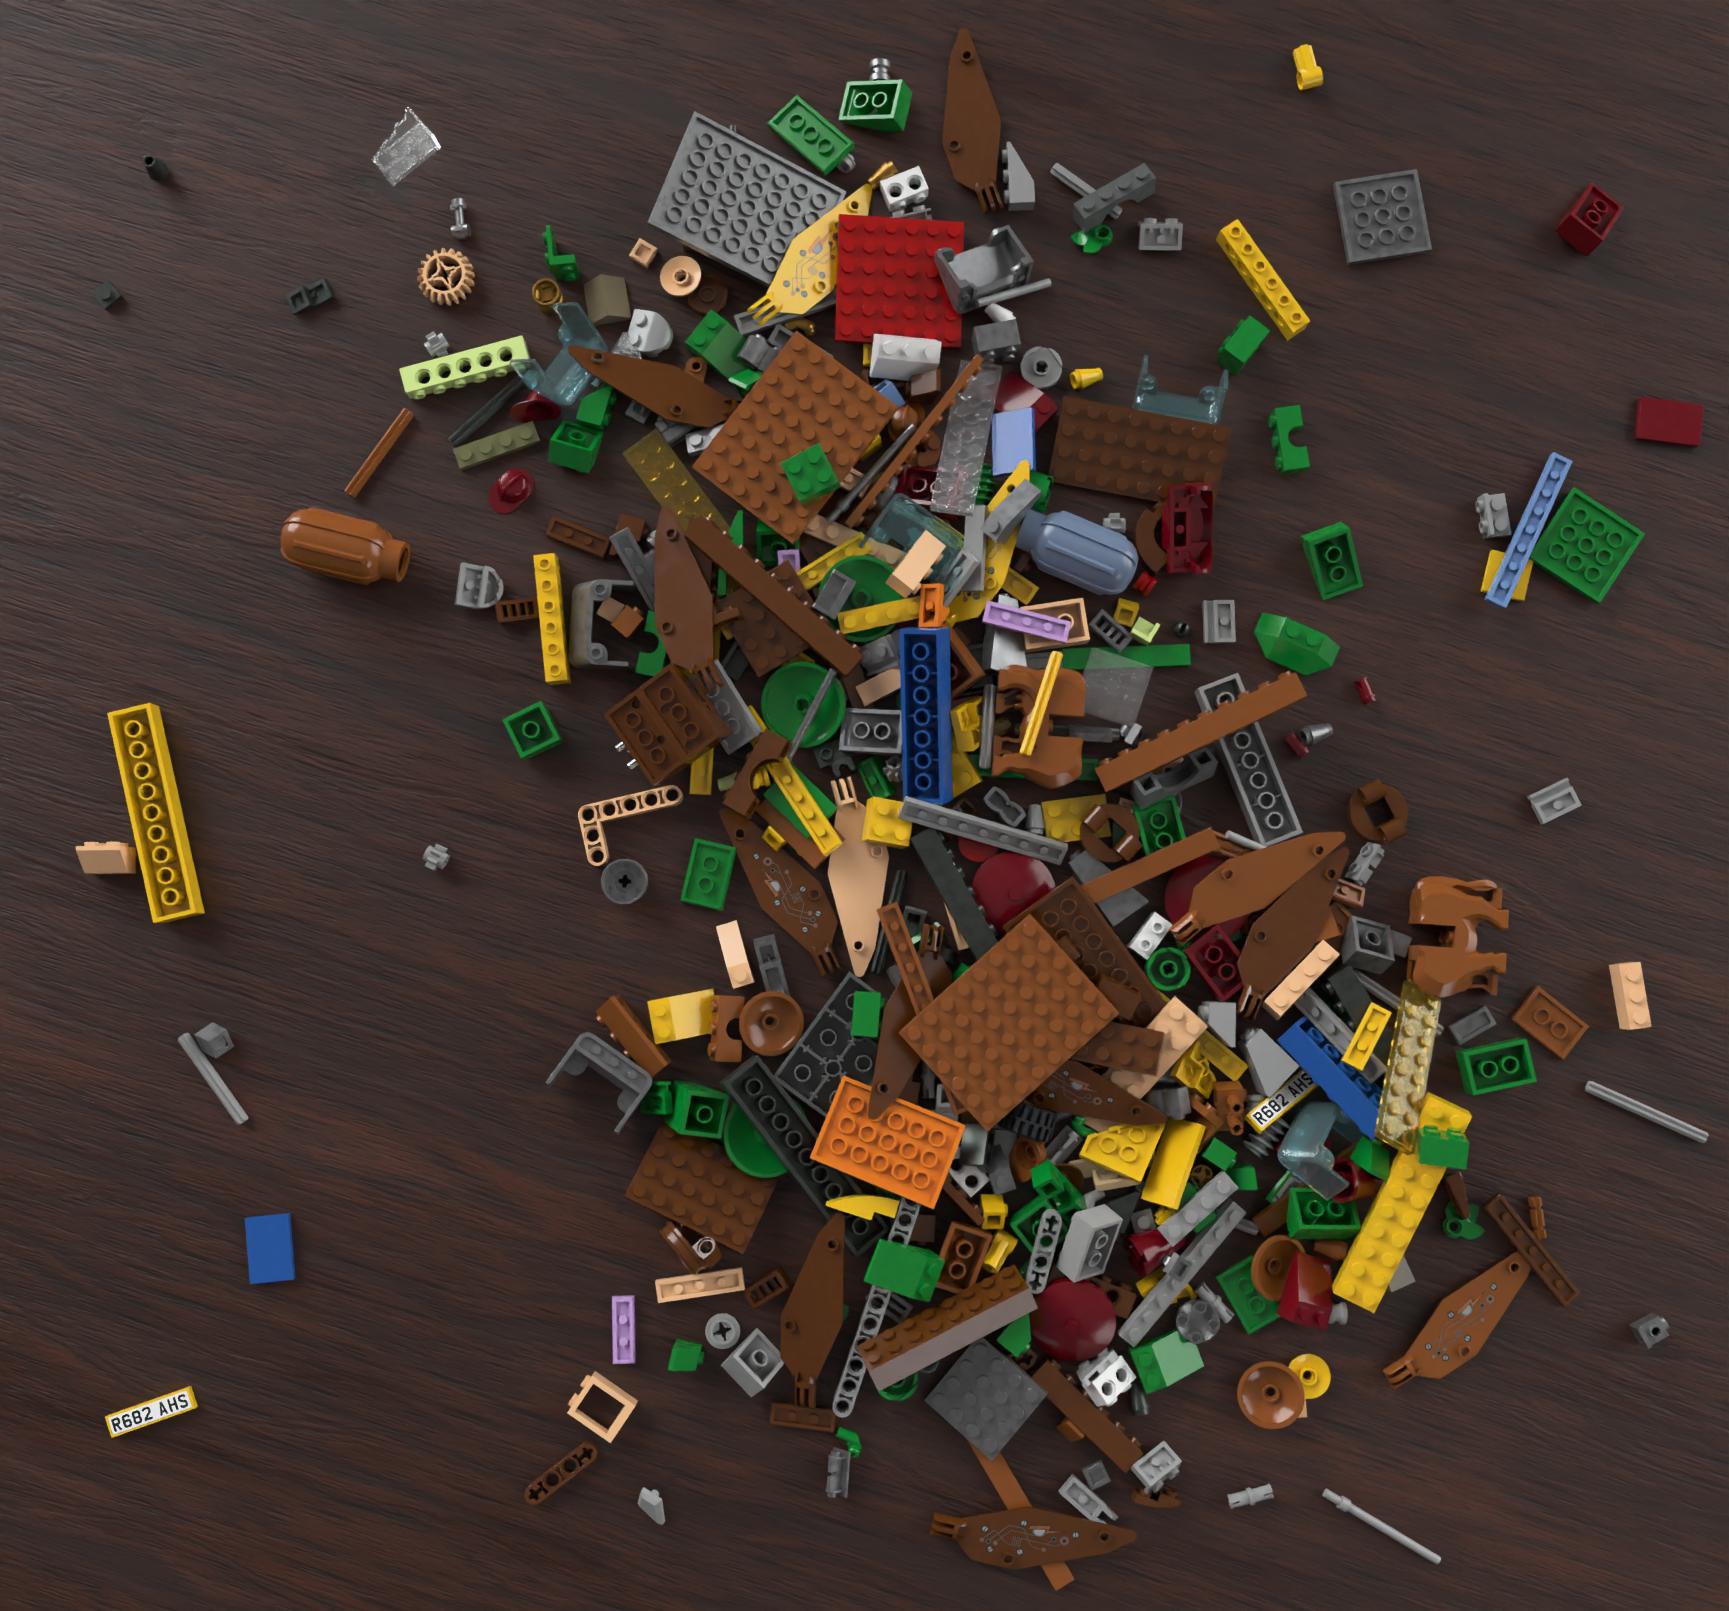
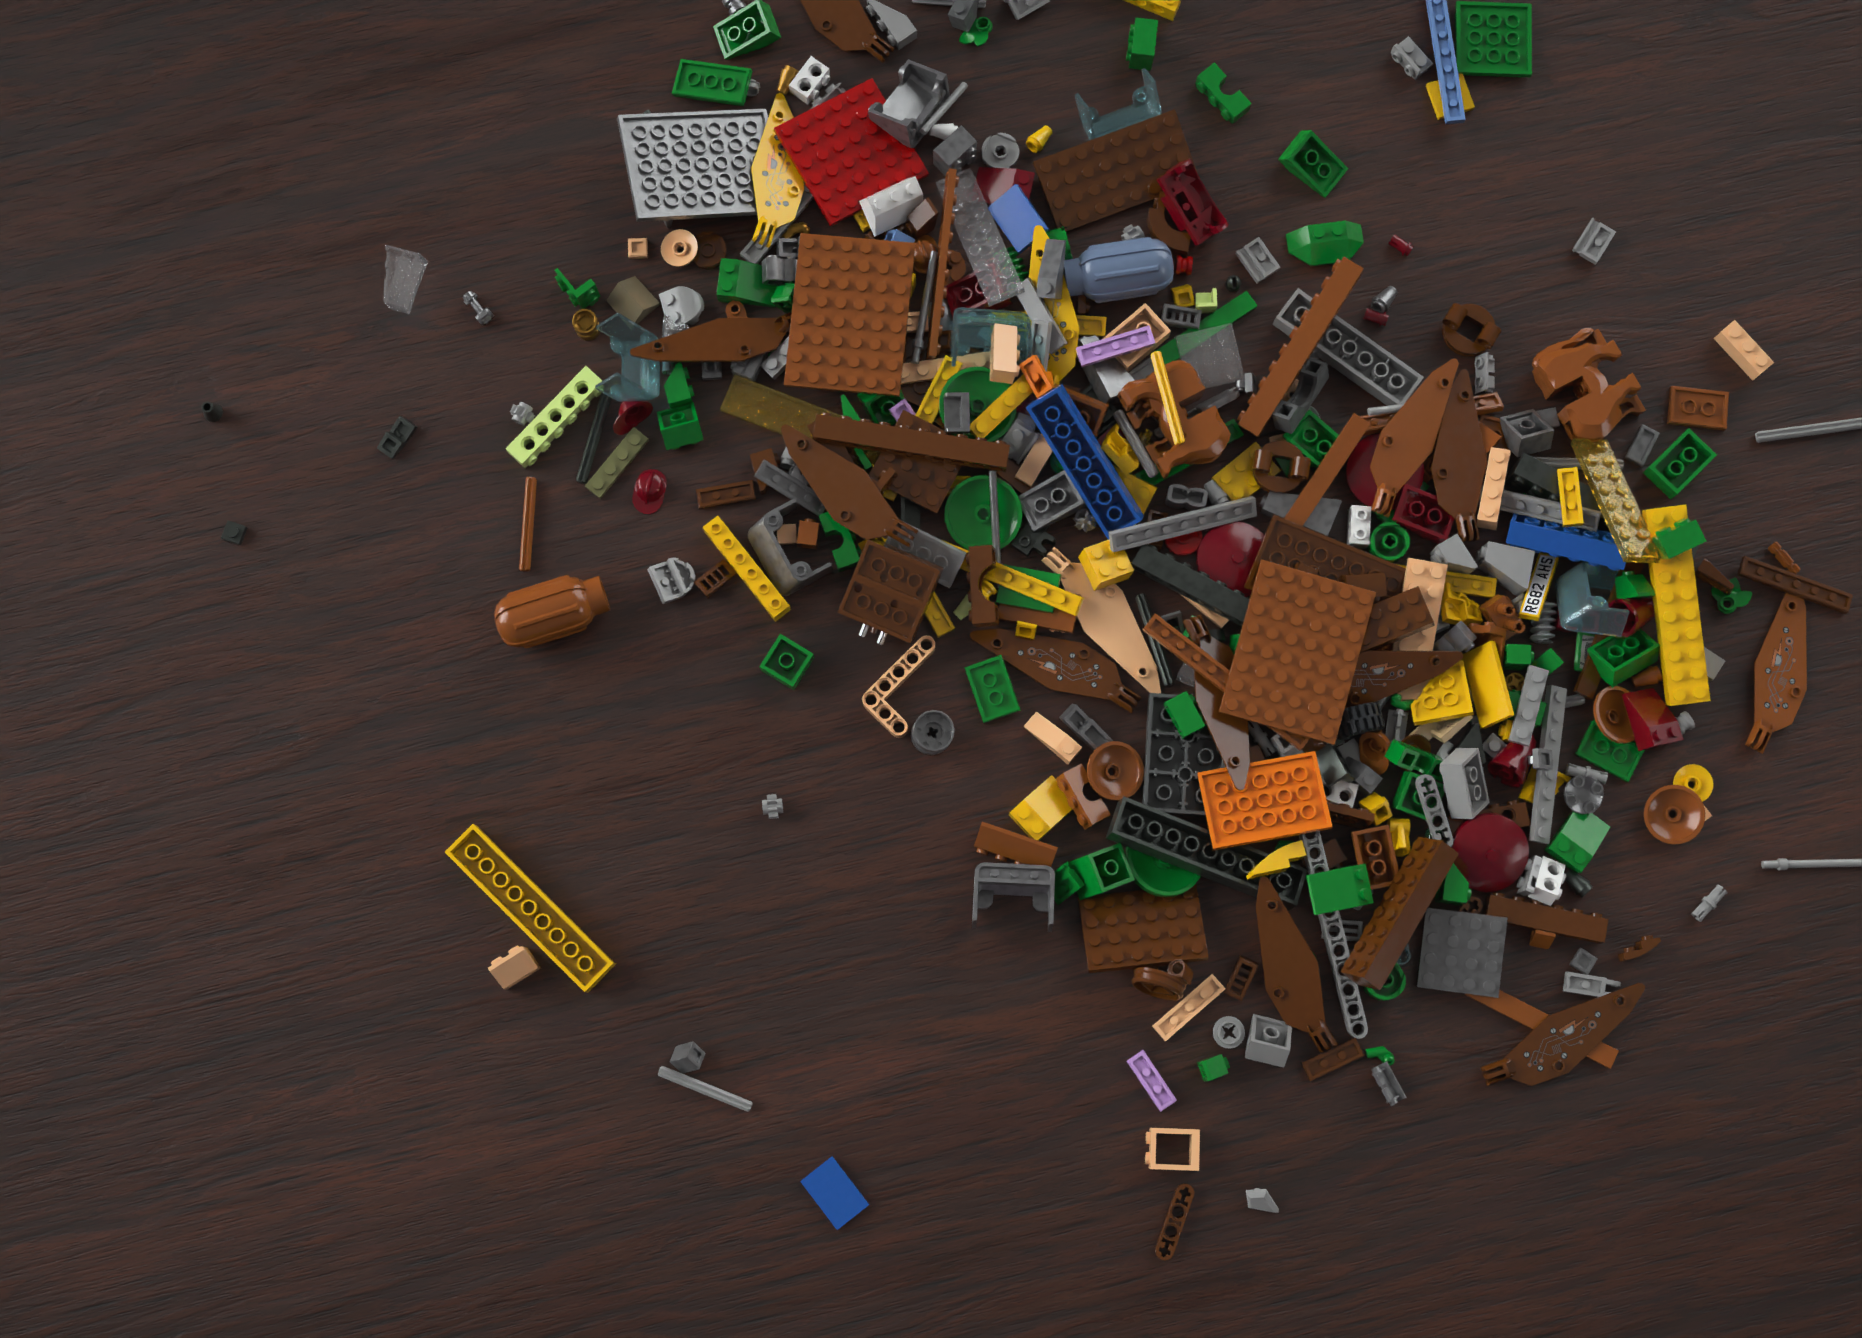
camera: 30 degrees left, 5 degrees down
light nougat gear [417,248,475,306] -> none
green brick [780,443,841,507] -> none
green slope [856,755,897,799] -> none
light grey bracket [1131,1441,1182,1495] -> none

